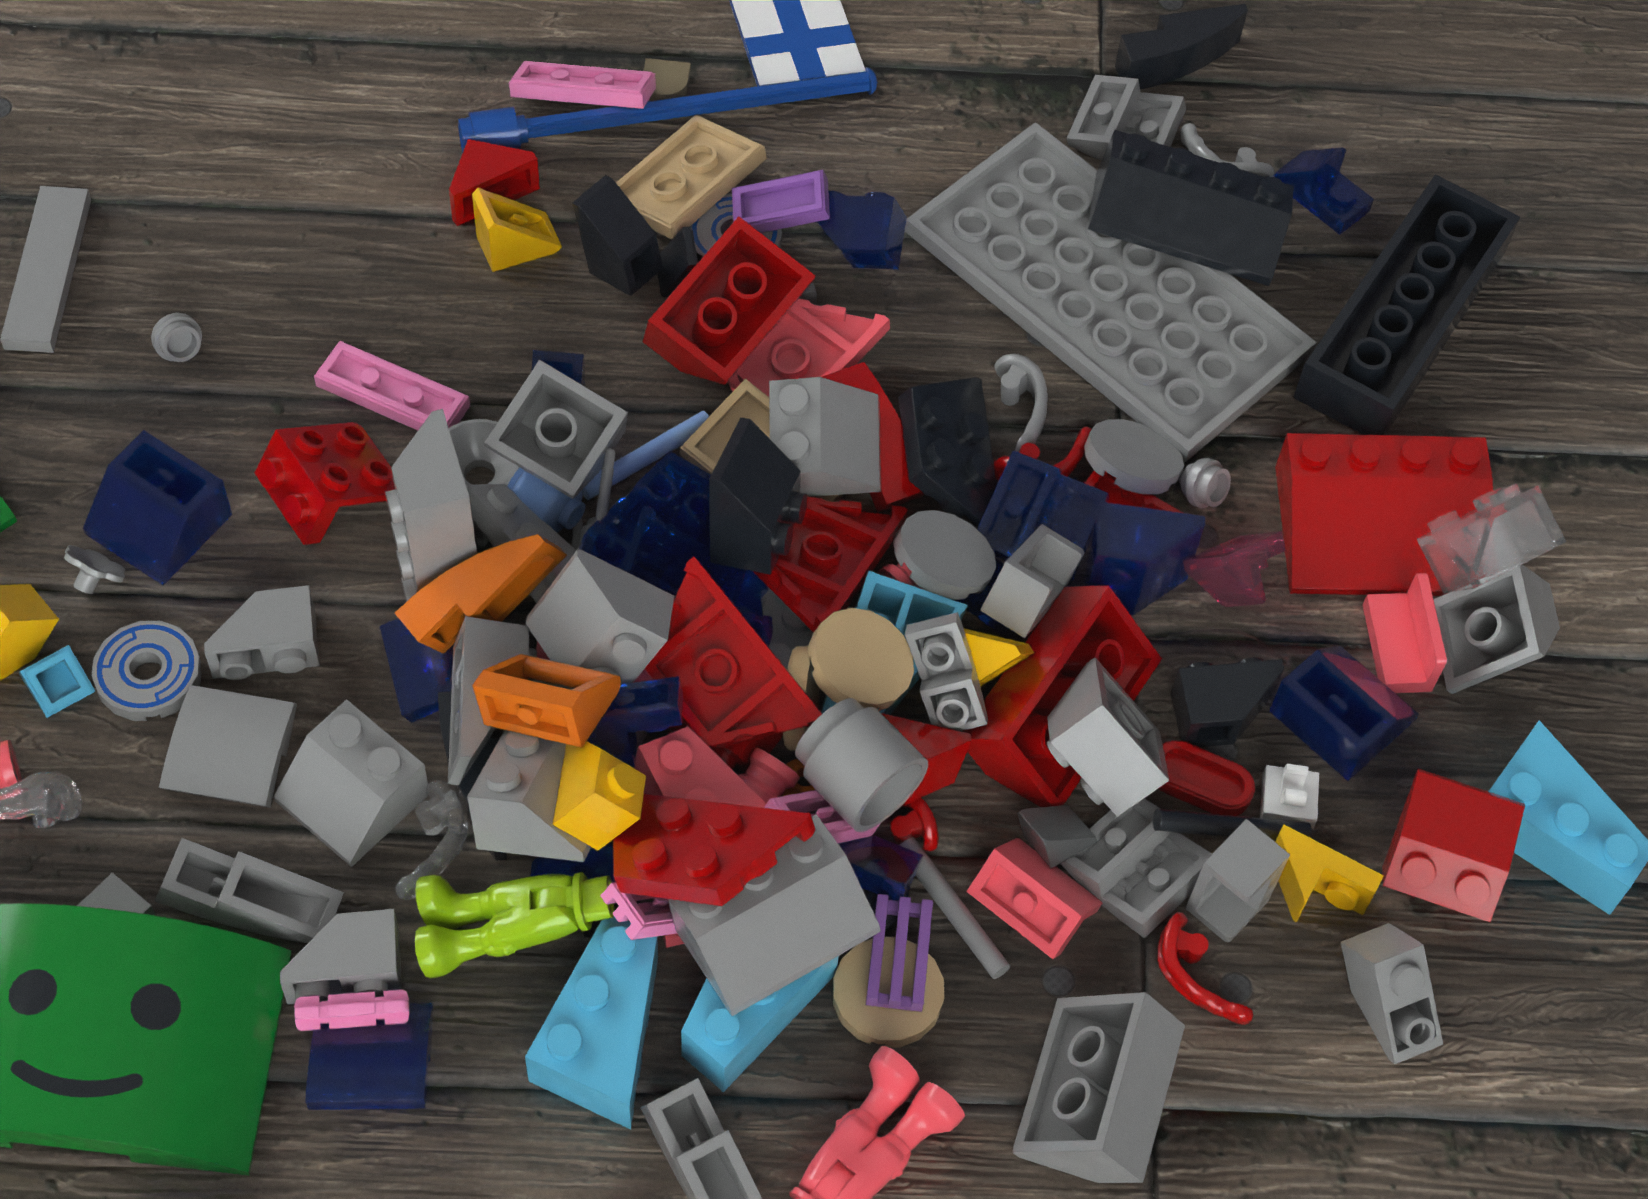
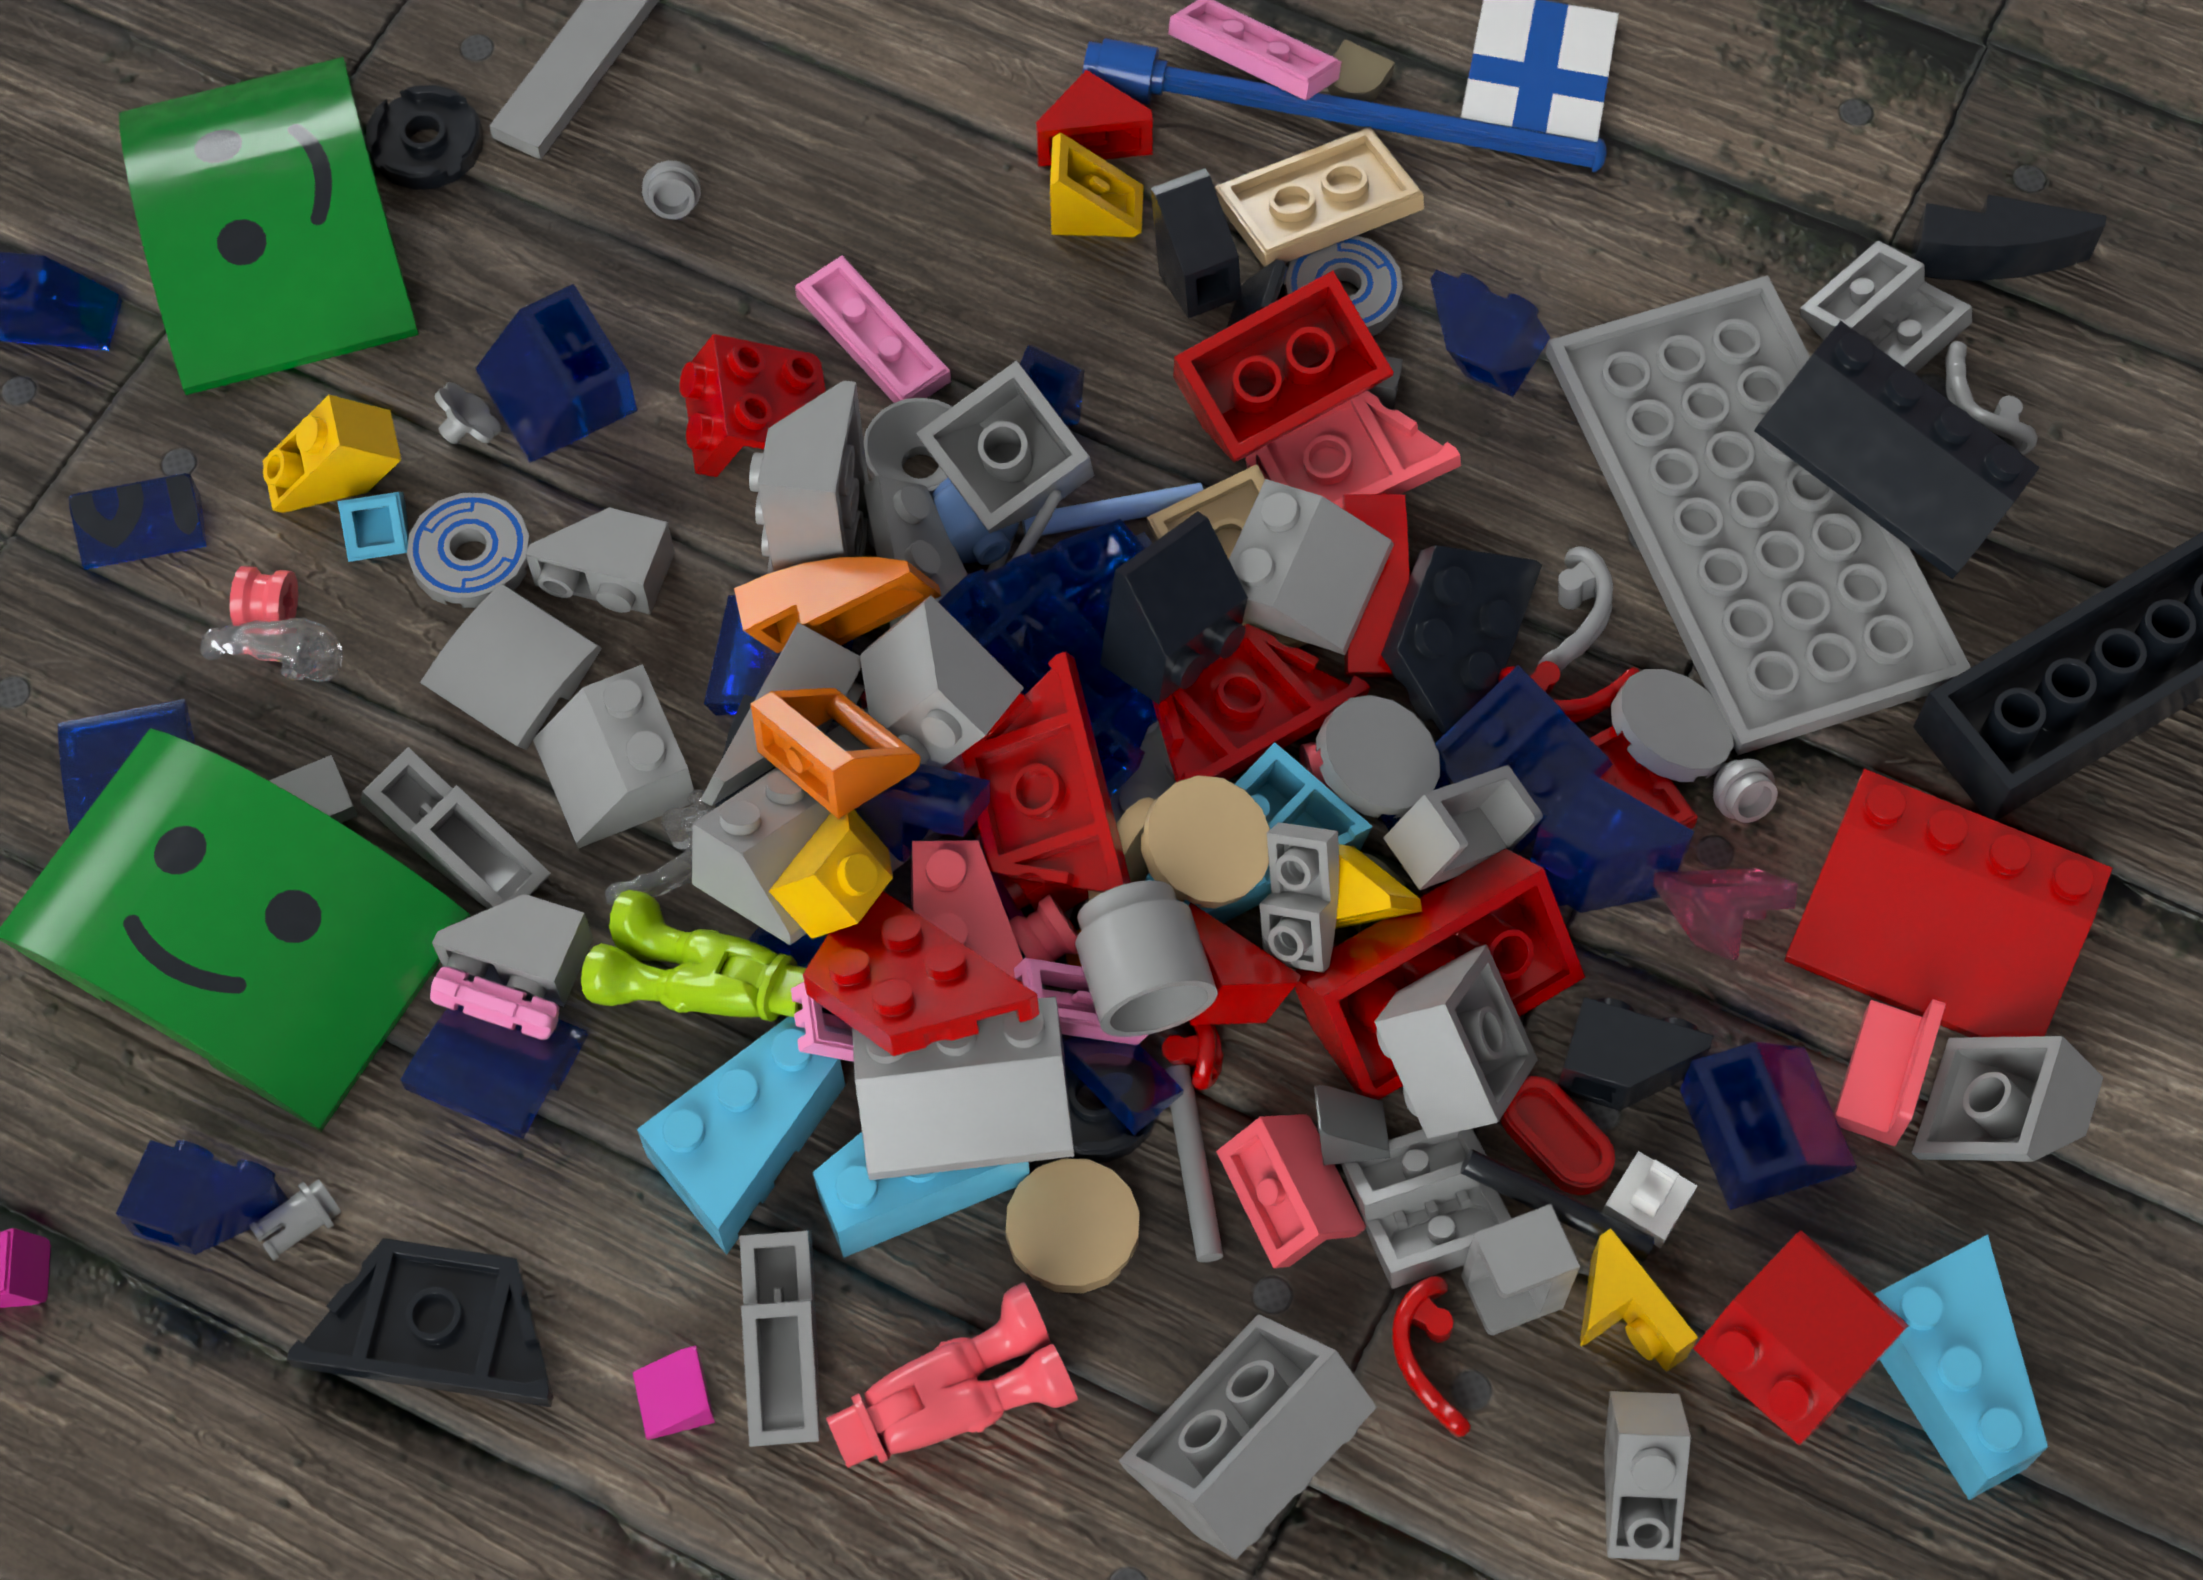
camera: 30 degrees right, 5 degrees up
medium lavender tile [732,170,830,233] -> none
medium lavender tile [866,894,933,1012] -> none
clear blue slope [1274,147,1374,235] -> none
clear slope [1417,483,1567,593] -> none

